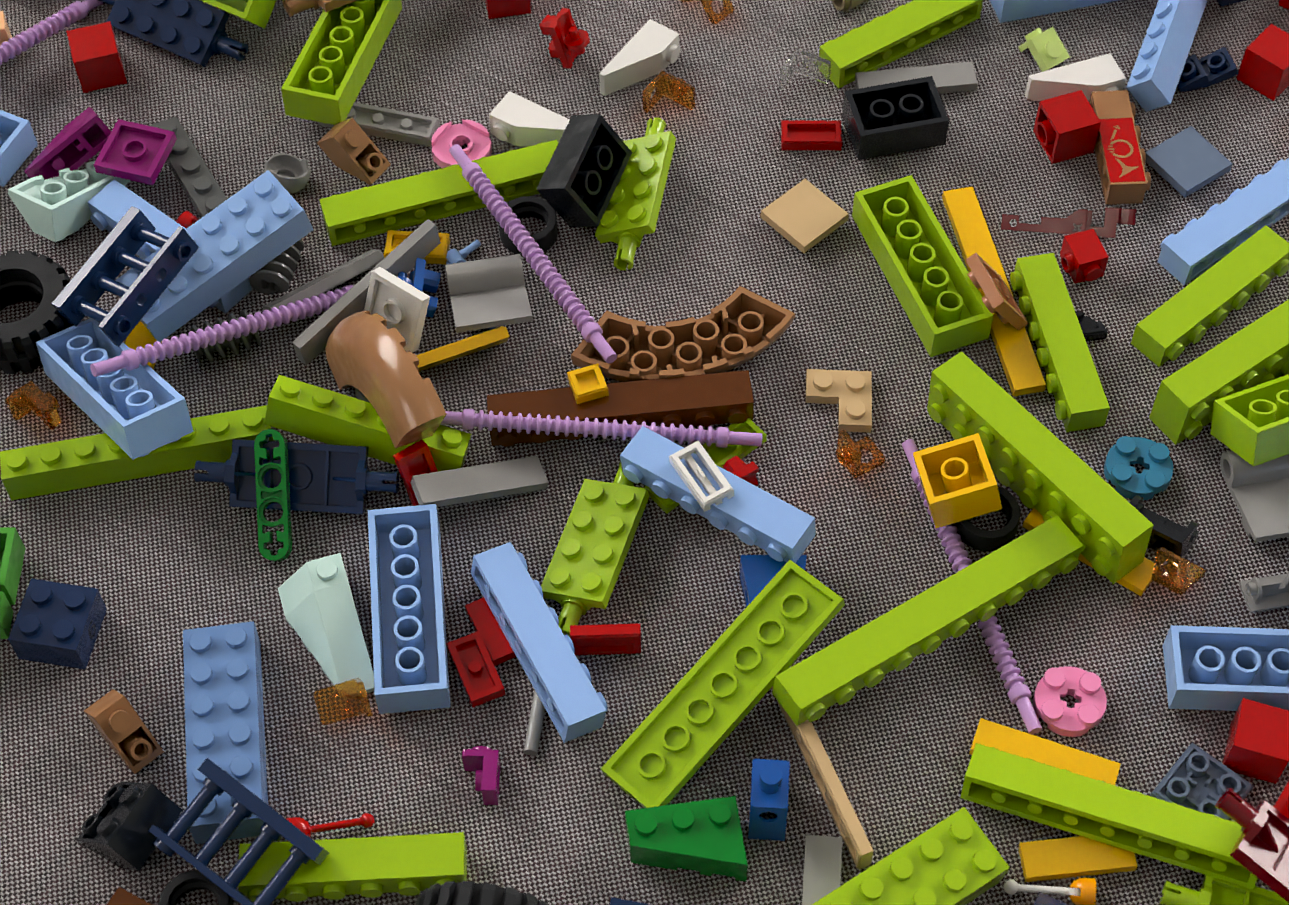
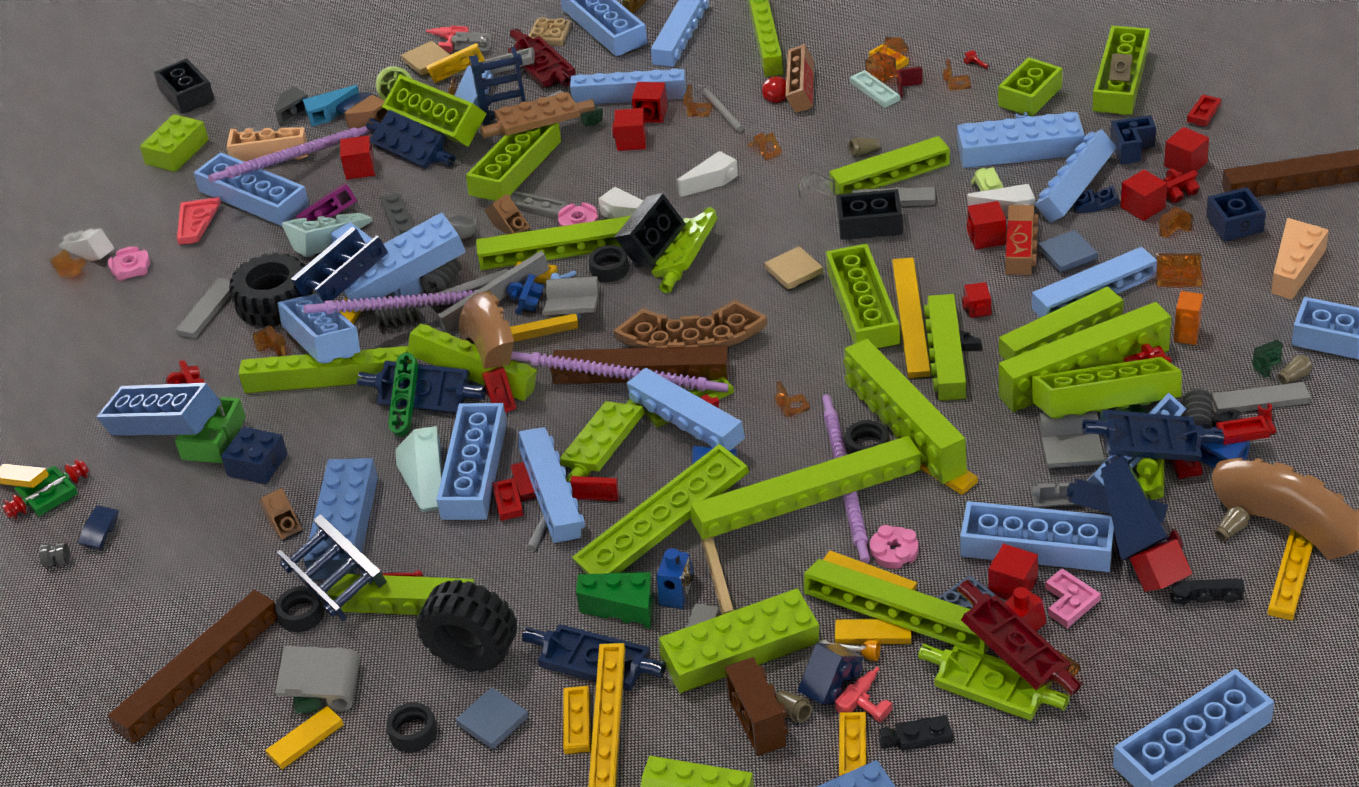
camera: 15 degrees right, 15 degrees down
black slope [76,781,183,871] -> none
magenta plate [94,119,177,186] -> none
clear orange bracket [313,677,373,726] -> none
white plate [364,267,430,353] -> none
light grey tile [410,456,549,507] -> none
lavender hose [449,144,617,364] -> none
magenta bracket [462,746,501,805] -> none
red hips [539,8,590,69] -> none
yellow tile [567,363,609,404] -> none
clear orange bracket [642,71,695,112] -> none
white tile [669,440,734,512] -> none
red tile [781,120,842,151] -> none
tan plate [806,369,872,433] -> none
yellow brick [913,433,1002,528] -> none
nougat plate [965,253,1029,330] -> none
dark red piece [1001,207,1137,238] -> none
dark azure plate [1104,436,1173,500] -> none
black hinge [1130,495,1199,563] -> none
clear orange bracket [1151,548,1206,595] -> none

